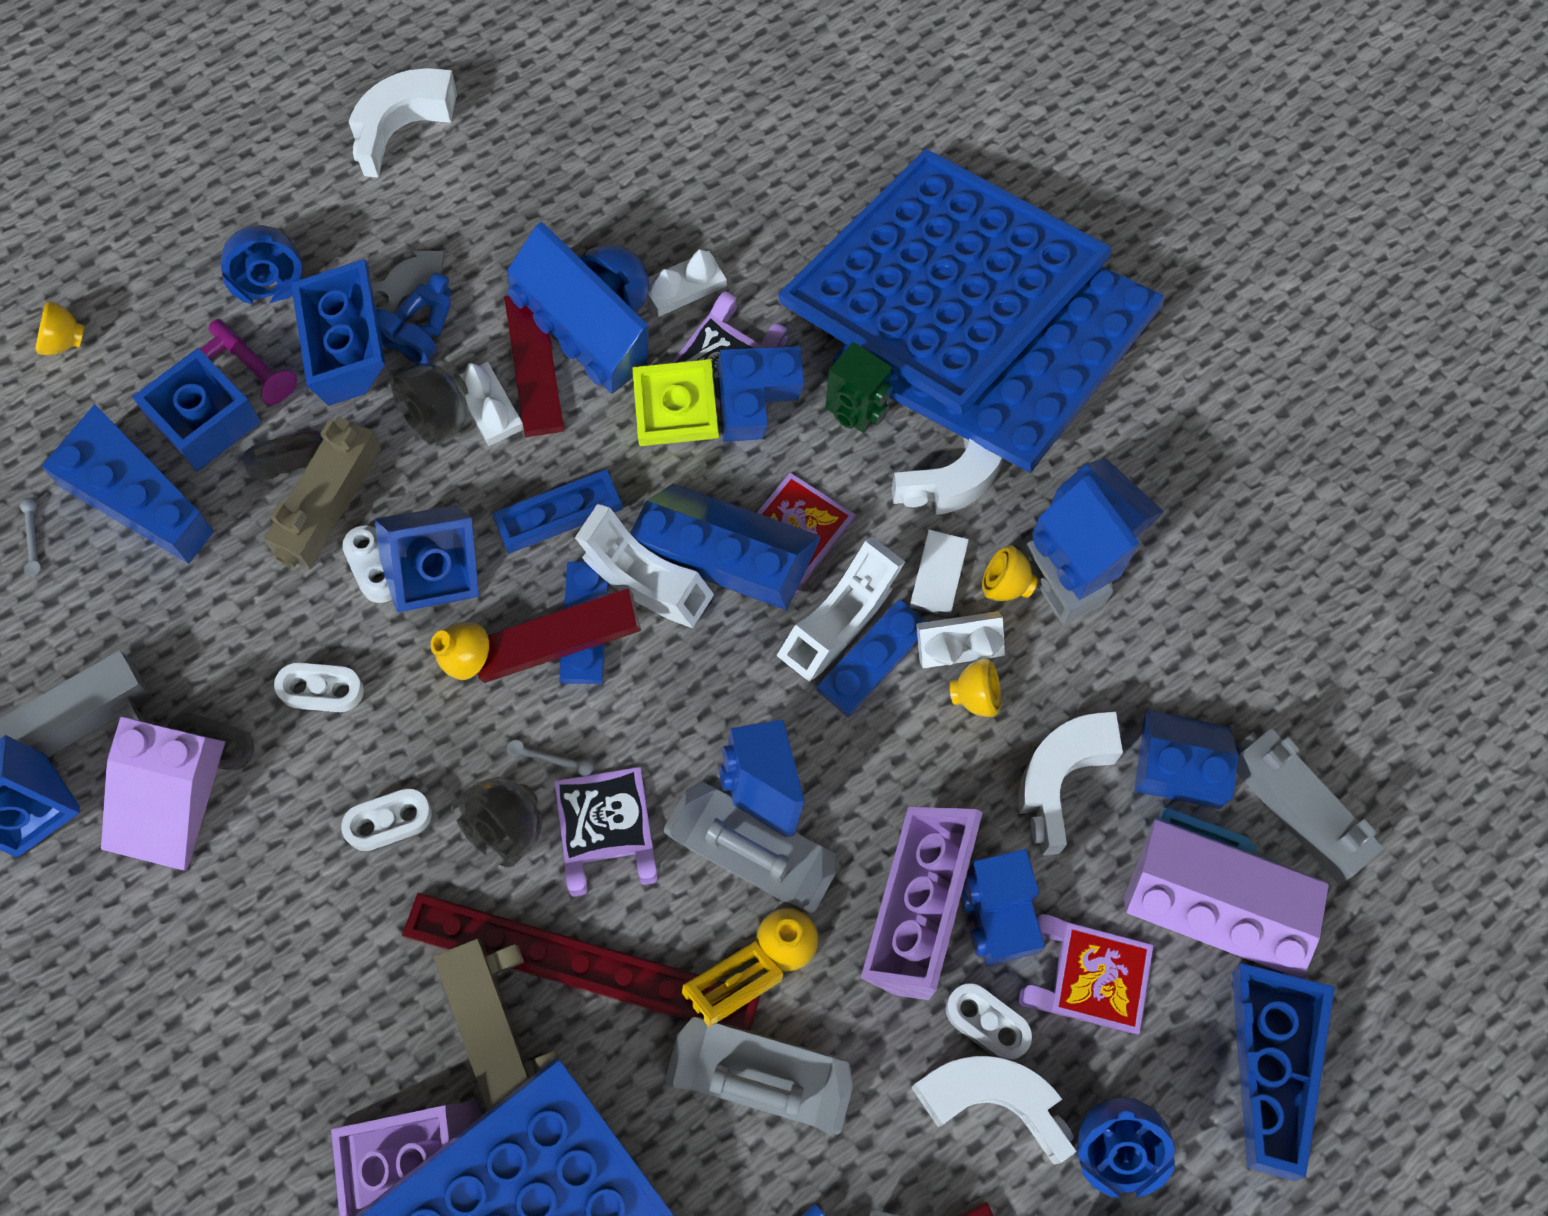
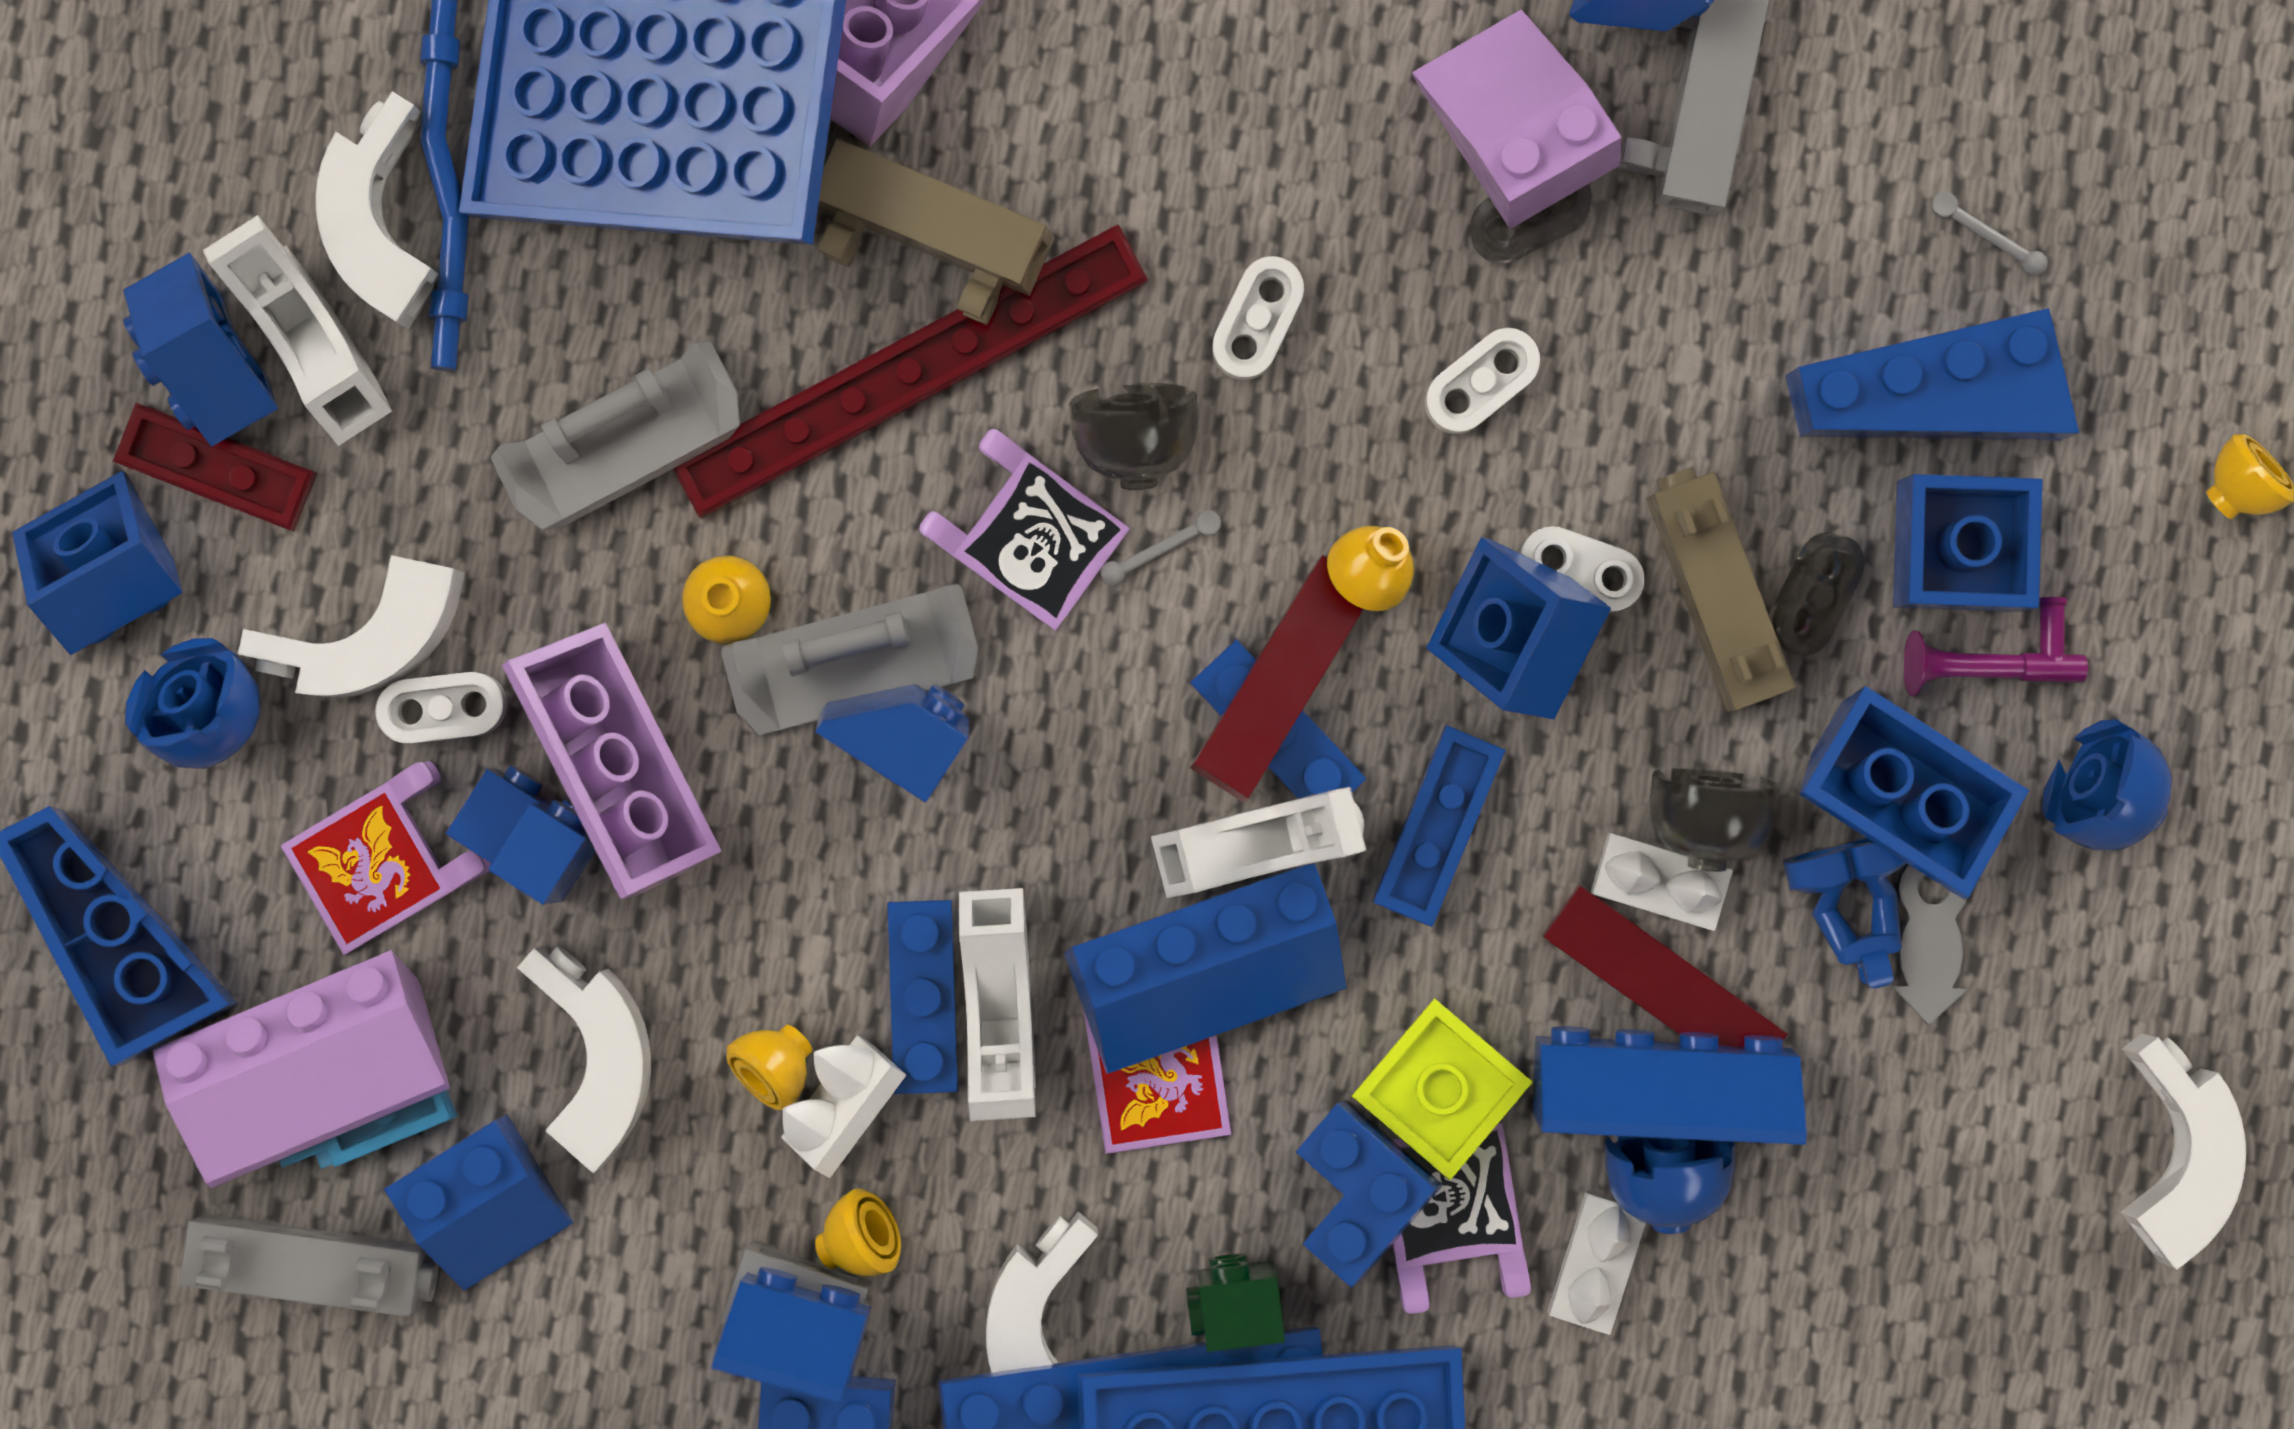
camera: 135 degrees right, 20 degrees up
yellow tile [682,940,783,1027] -> none
white tile [909,530,969,618] -> none

